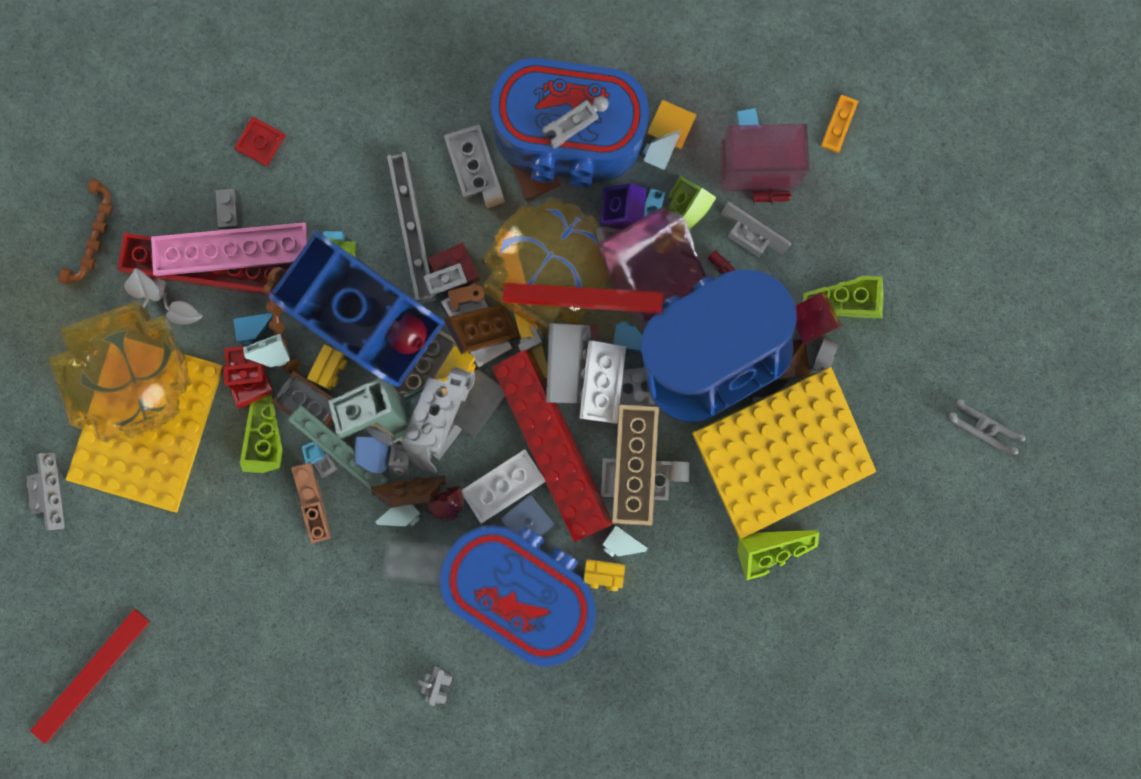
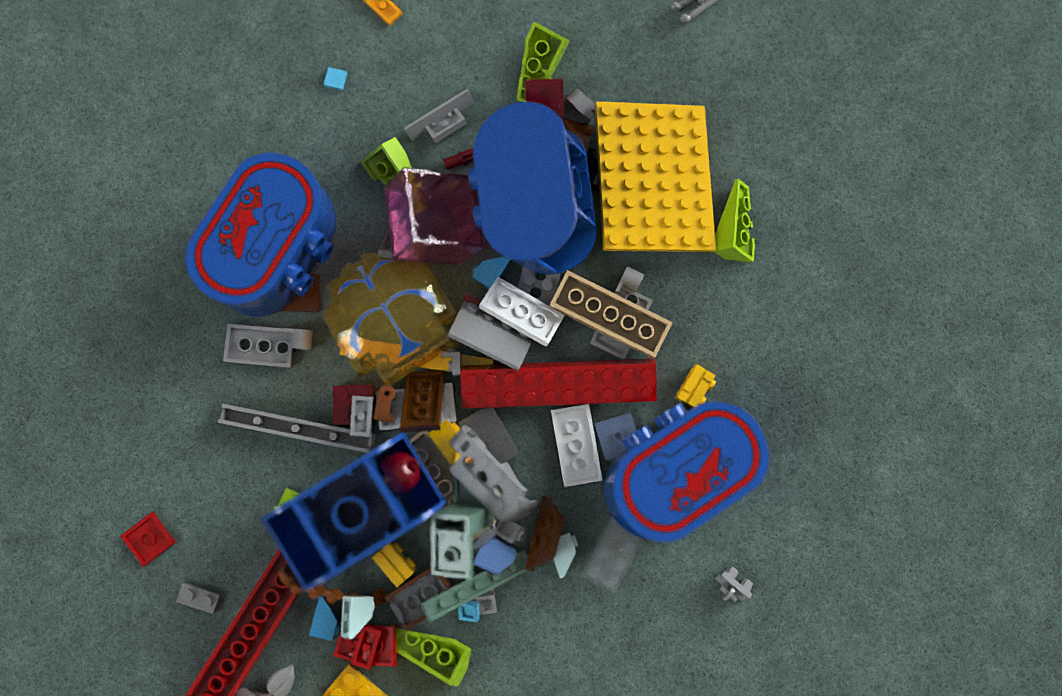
camera: 70 degrees left, 0 degrees up
bright pink plate [151,222,308,276] -> none
nougat slope [291,462,331,543] -> none
medium azure tile [323,231,345,241] -> none
dark red cylinder [425,486,465,521] -> none
red tile [502,283,663,313] -> none
light grey plate [542,96,609,149] -> none
dark purple brick [600,183,647,229] -> none
light aqua slope [602,526,648,557] -> none
light aqua slope [643,130,681,170] -> none
medium azure leg [643,188,665,228] -> none
yellow tile [647,100,696,150] -> none
clear pink tile [720,124,809,192] -> none
dark red axle [753,189,791,204] -> none

